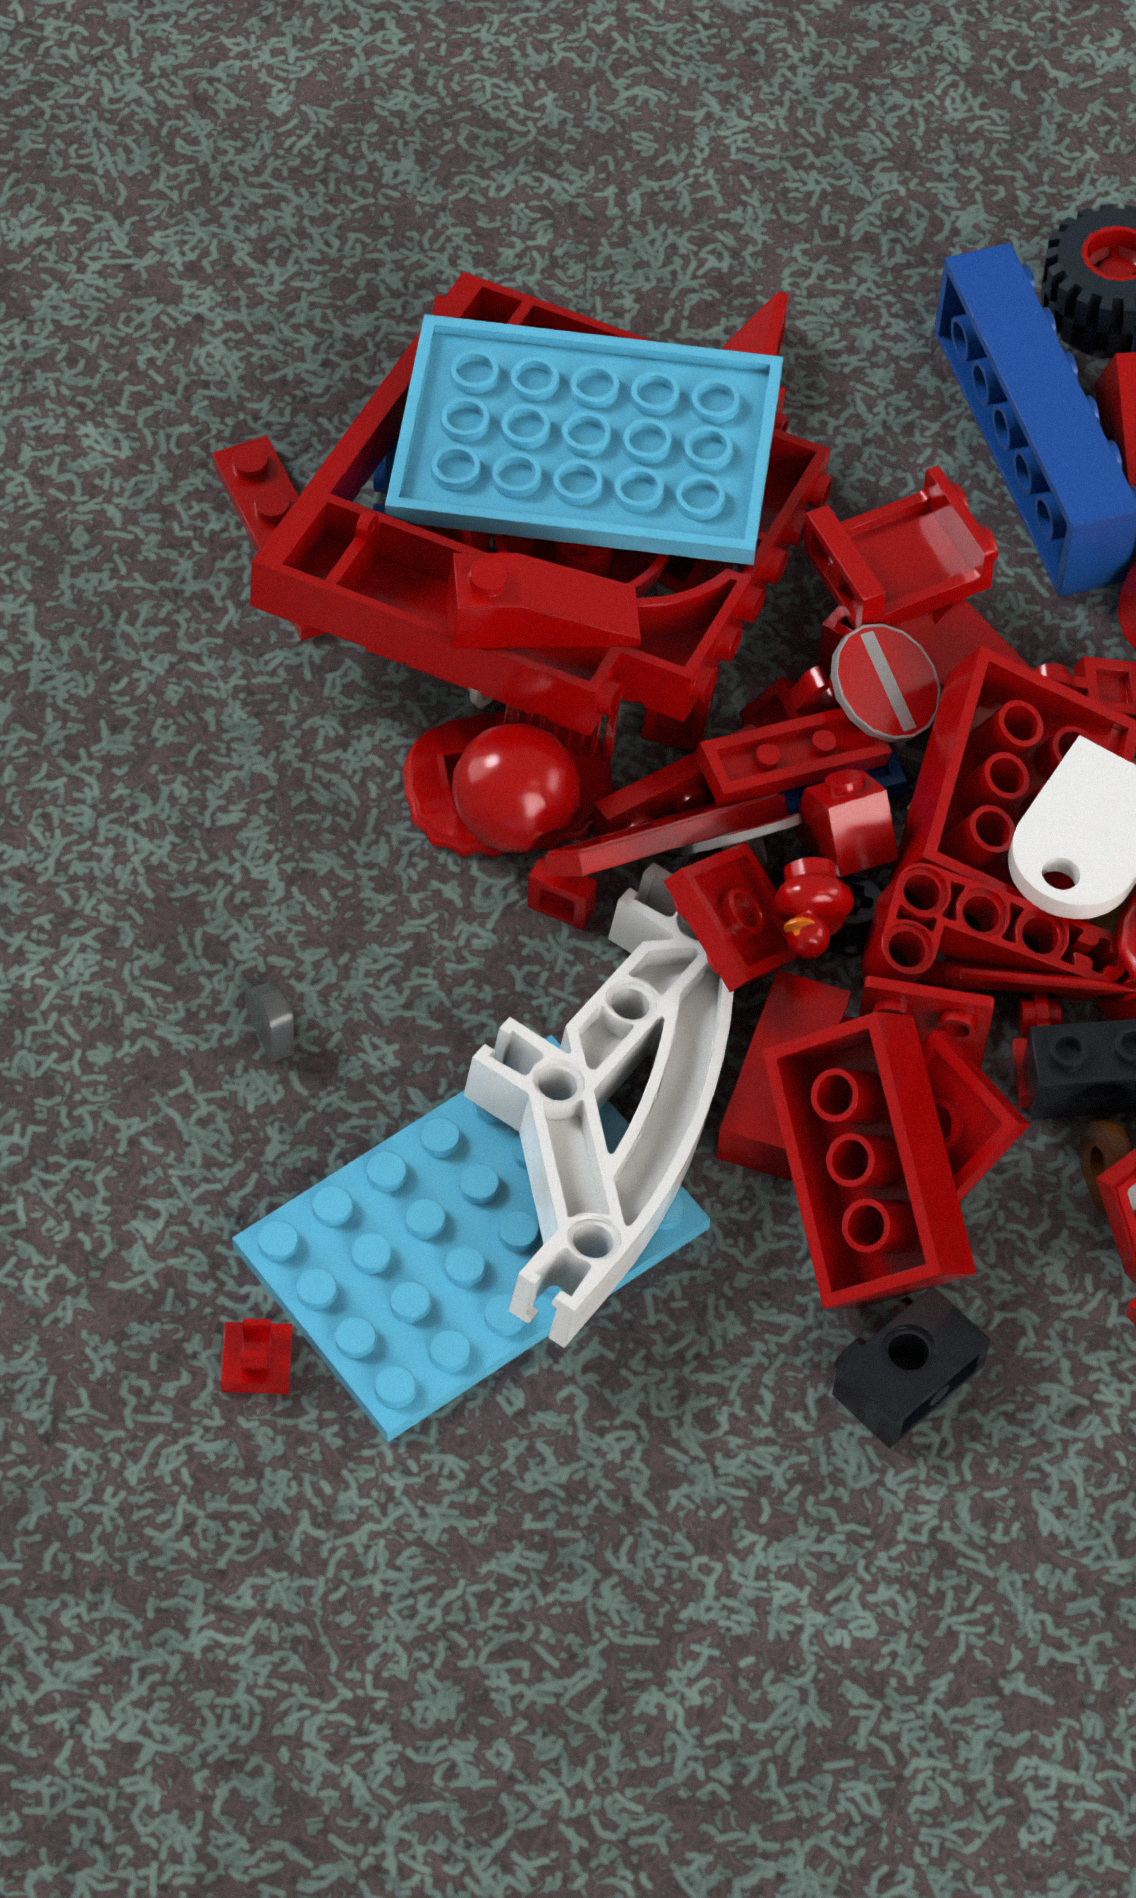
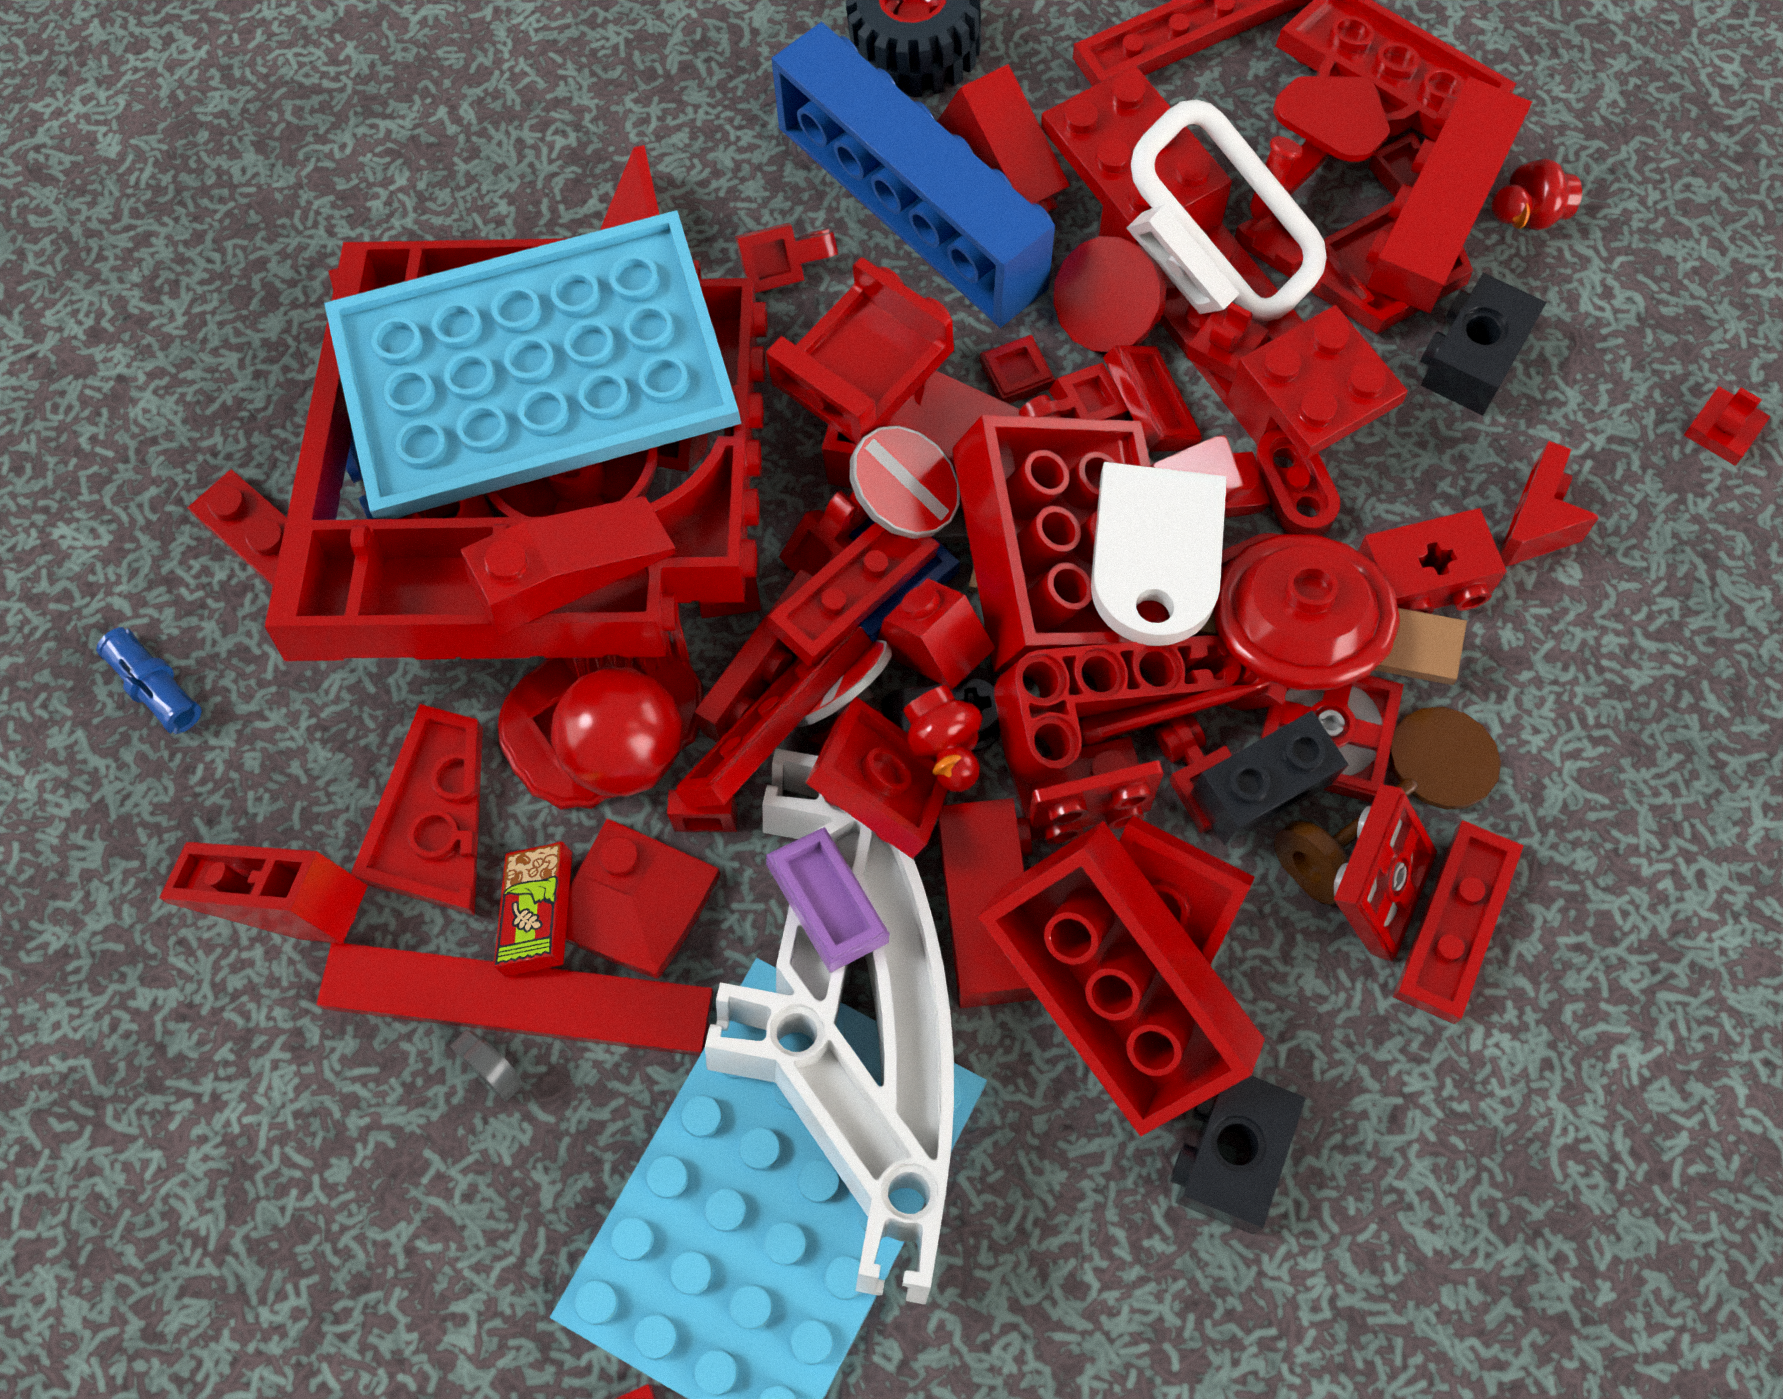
camera: 20 degrees left, 10 degrees up
none -> blue pin [96,627,202,734]
none -> red slope [159,842,368,944]
none -> red tile [316,943,714,1056]
none -> red wing [350,704,483,916]
none -> tile [494,841,573,976]
none -> red plate [565,818,721,979]
none -> red plate [735,222,839,293]
none -> medium lavender tile [766,827,890,973]
none -> red tile [979,334,1055,404]

